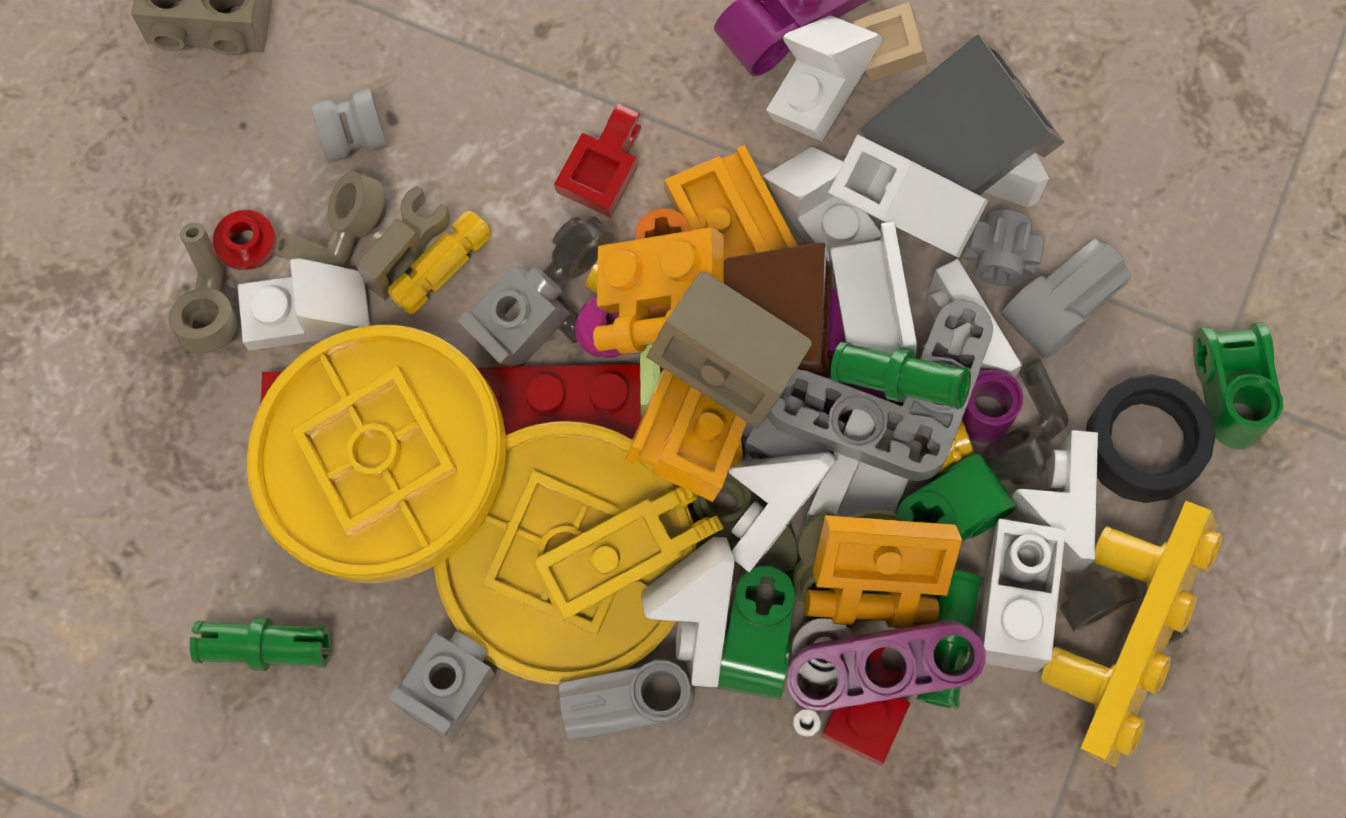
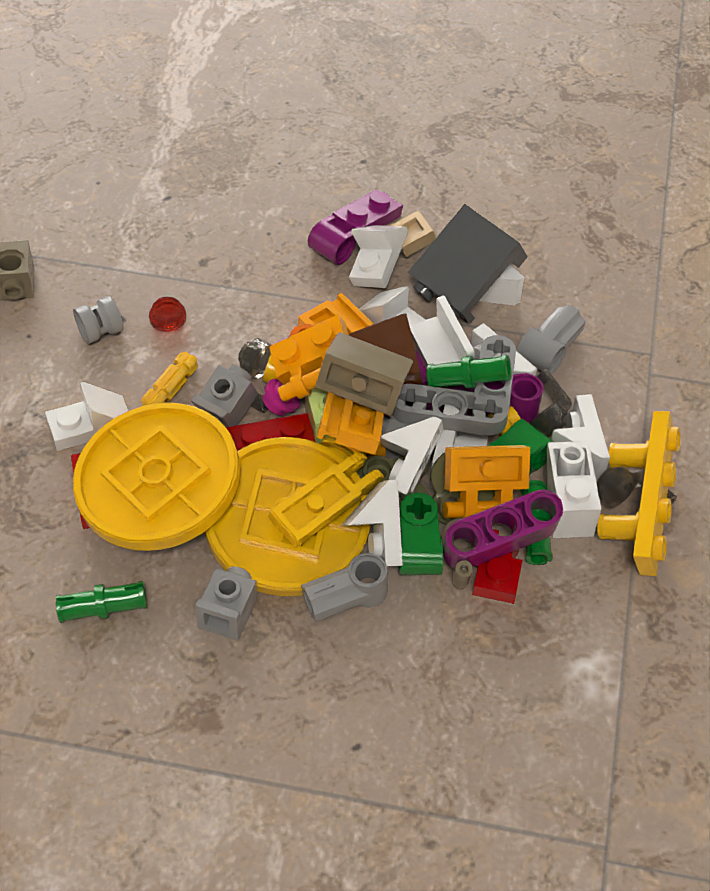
camera: 15 degrees left, 20 degrees down
dark tan plate [169,223,238,354] -> none
red plate [213,210,276,270] -> none
dark tan plate [275,171,387,268] -> none
dark tan plate [356,186,450,301] -> none
red plate [554,104,641,218] -> none
white slope [828,134,989,258] -> none
light grey gear [963,209,1045,286] -> none
black tyre [1086,374,1216,503] -> none
green piece [1193,322,1283,449] -> none
none -> clear red plate [149,297,187,332]

